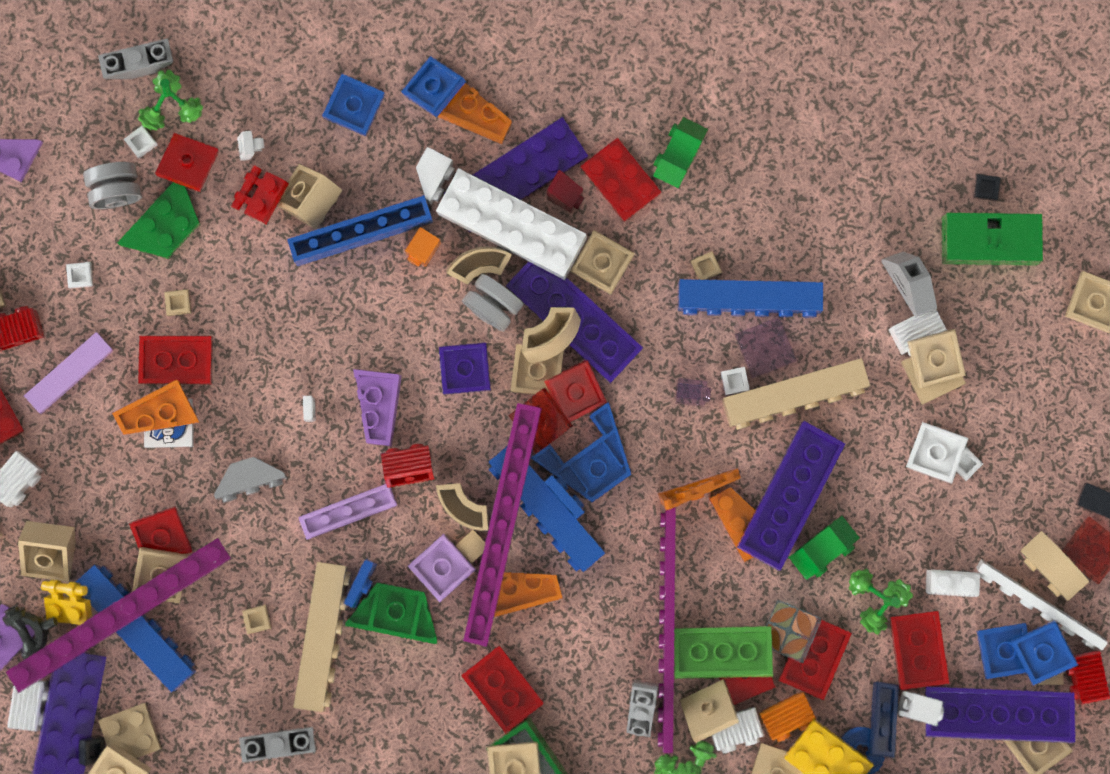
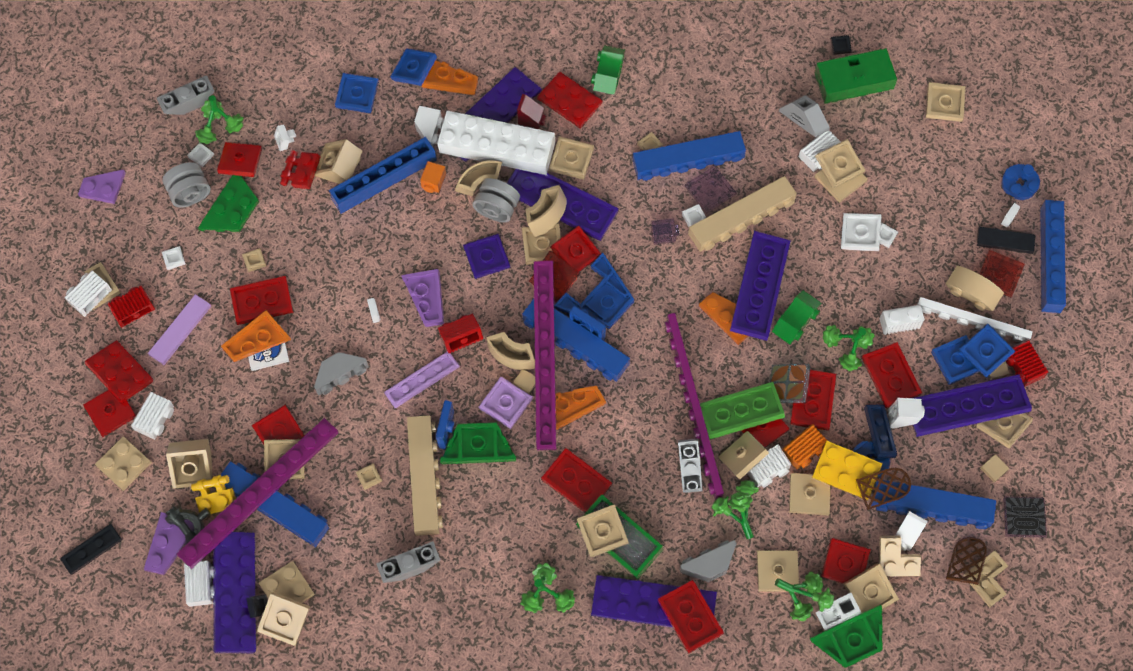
camera: 10 degrees left, 15 degrees down
orange wing [658,468,741,510] -> none

